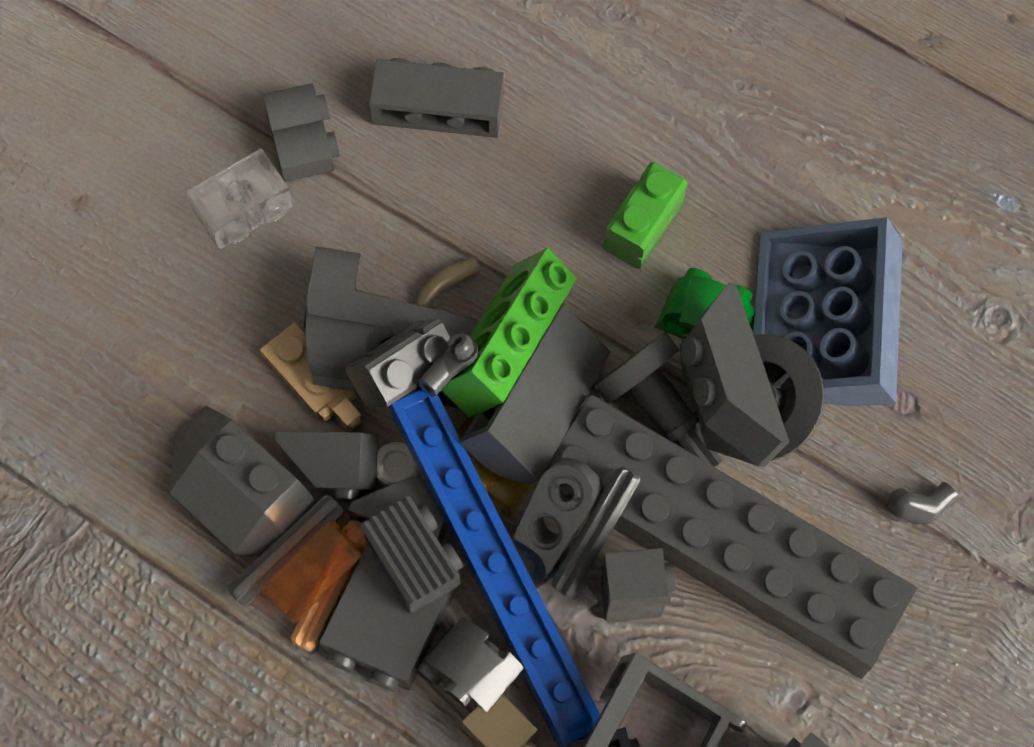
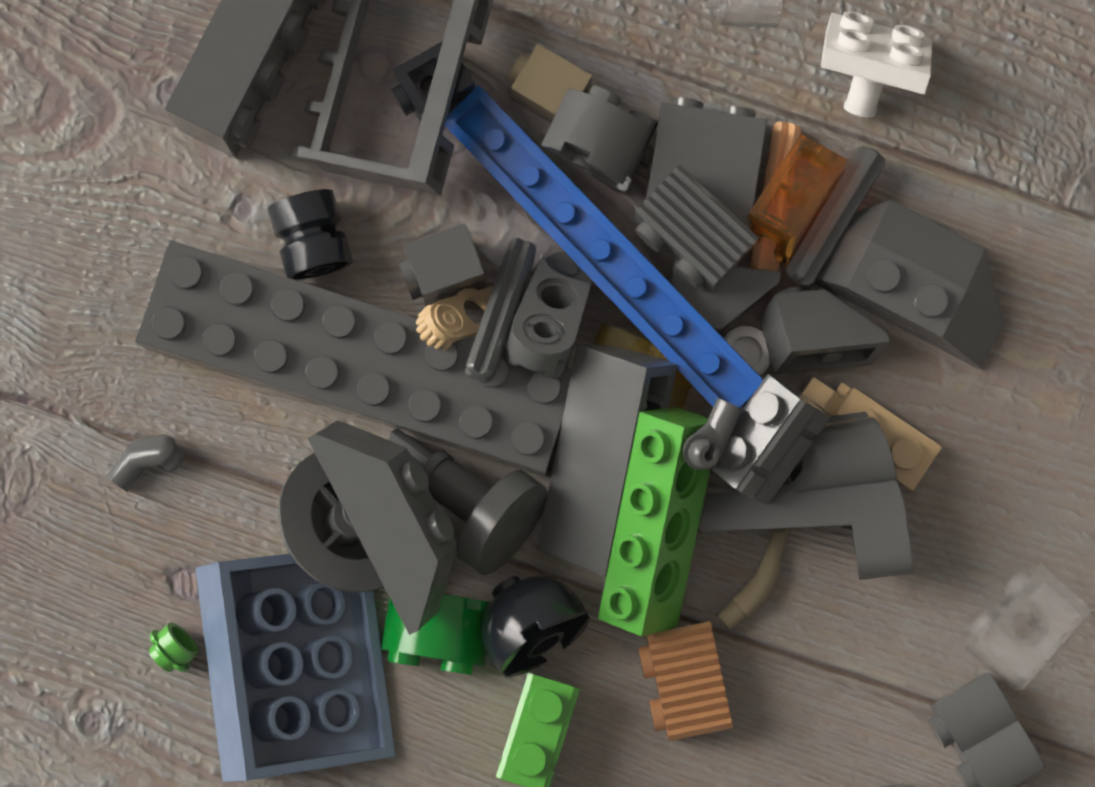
camera: 165 degrees right, 15 degrees up
none -> bright green plate [149,622,199,672]
none -> black wheel [267,189,353,281]
none -> tan piece [415,286,521,351]
none -> black cylinder [480,576,590,678]
none -> medium nougat brick [638,621,733,741]
none -> white plate [821,11,932,118]

